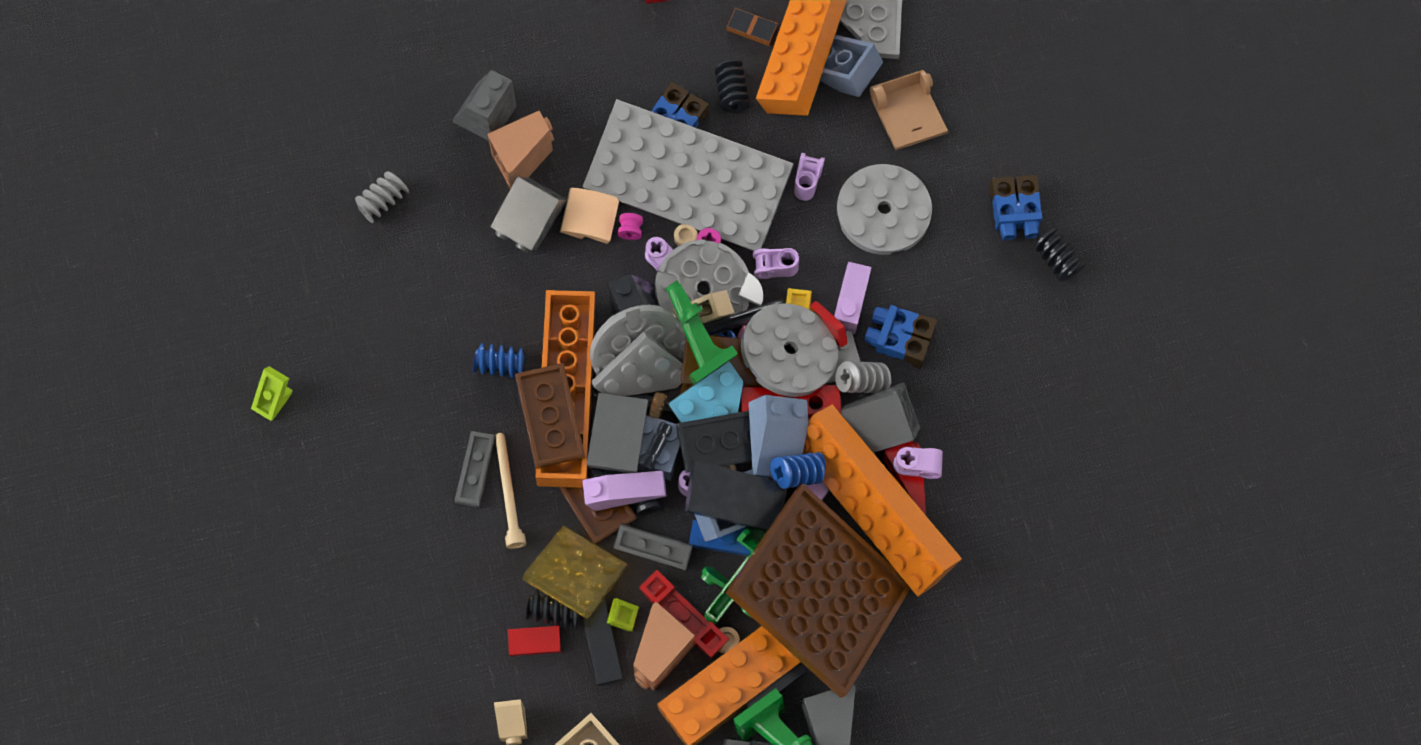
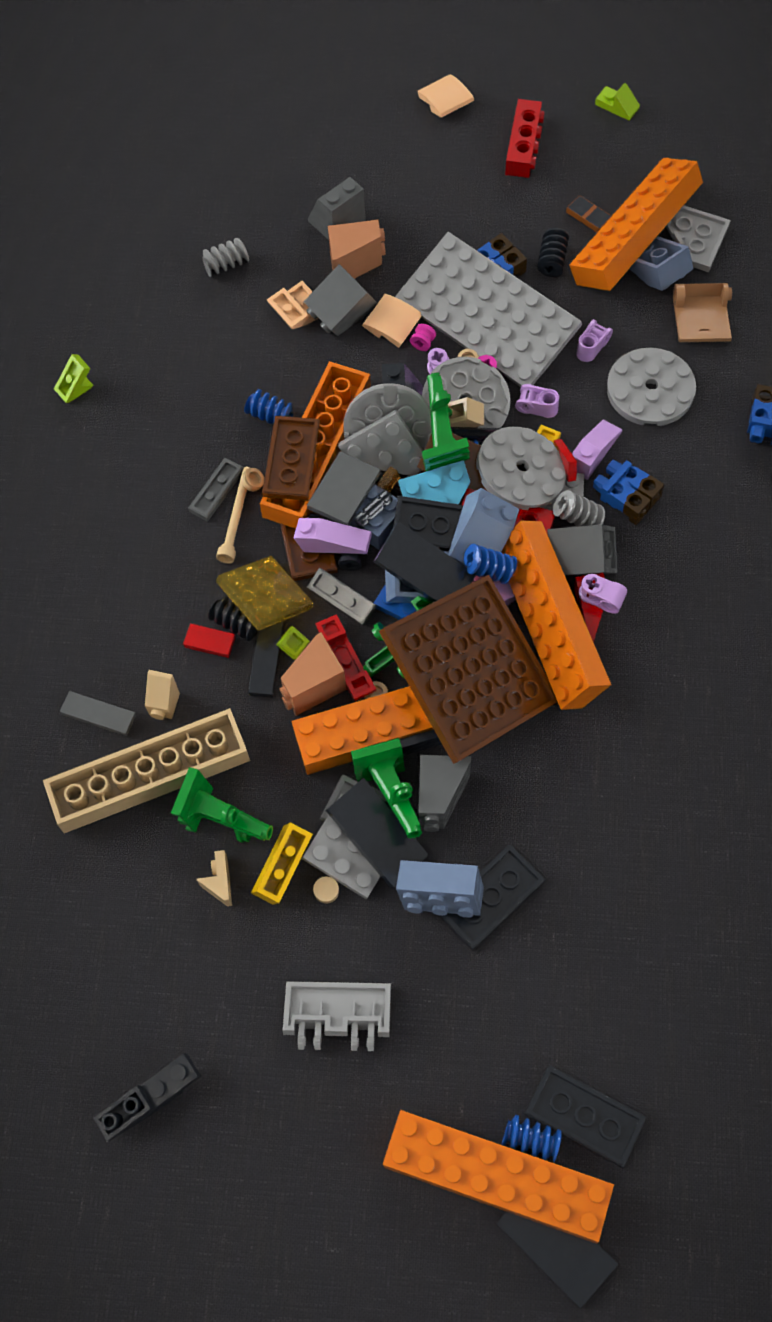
camera: 25 degrees right, 5 degrees down
white tile [738,273,763,306] -> none
none -> tan tile [241,468,264,492]
none -> light nougat slope [267,281,318,329]

